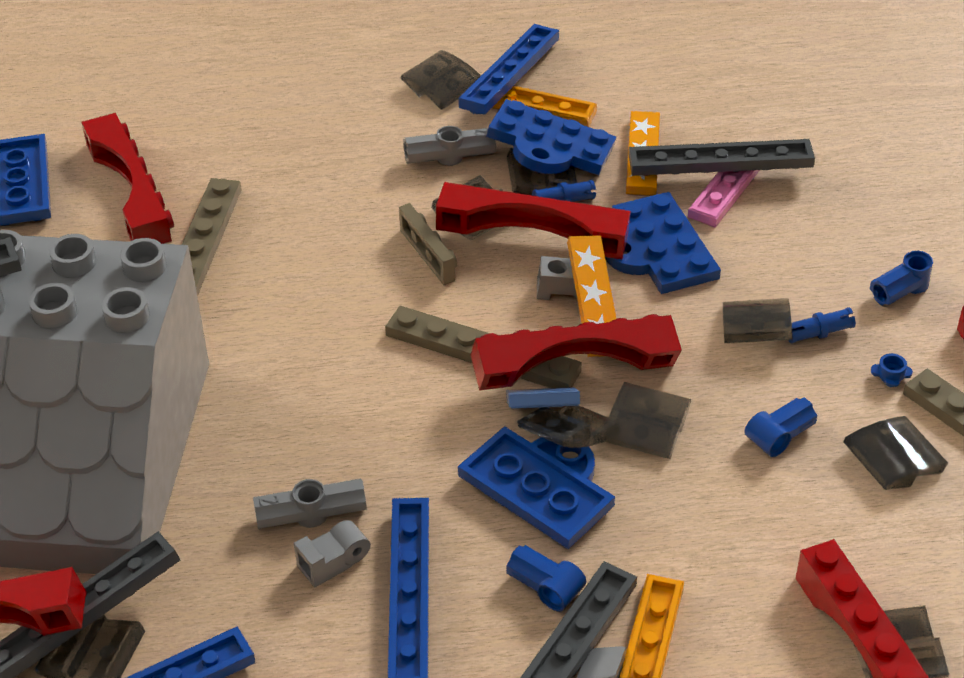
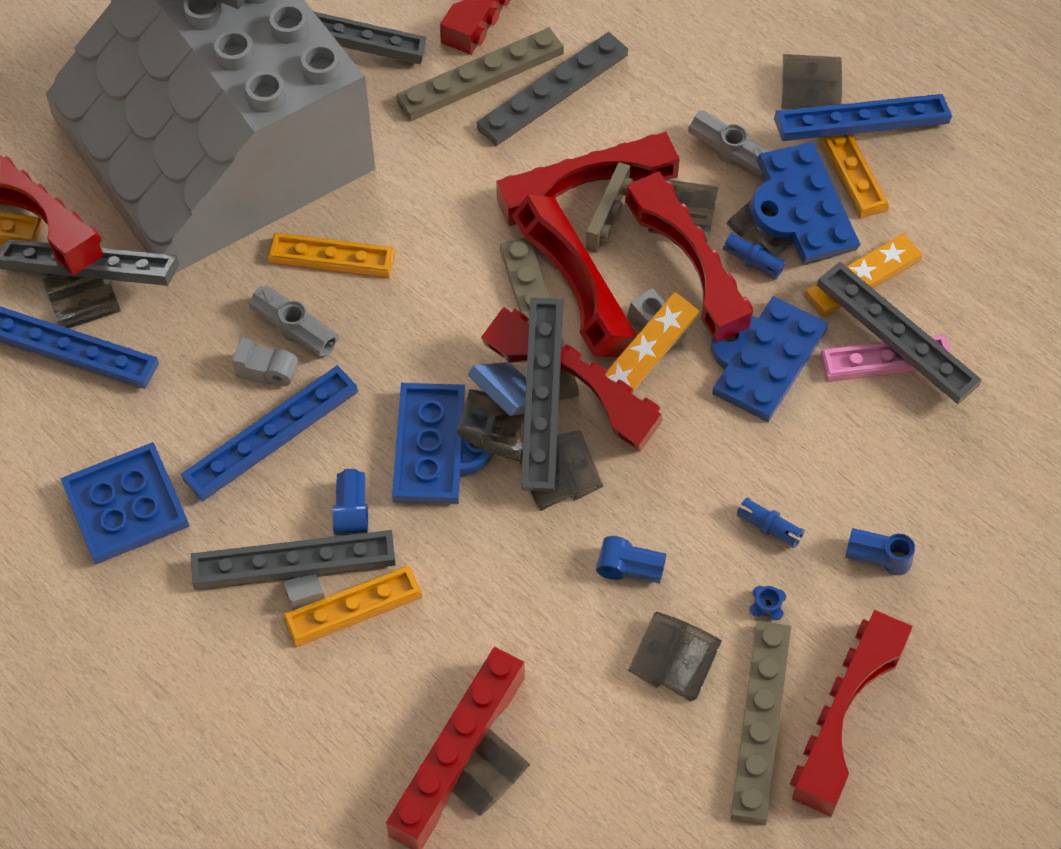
camera: 50 degrees right, 15 degrees up
clear smoke slope [723,298,792,343] -> none
none -> light orange tile [268,232,395,278]
none -> dark grey plate [477,31,628,146]
none -> red arch [496,132,680,226]
none -> red arch [512,194,637,357]
none -> dark grey plate [521,298,564,492]

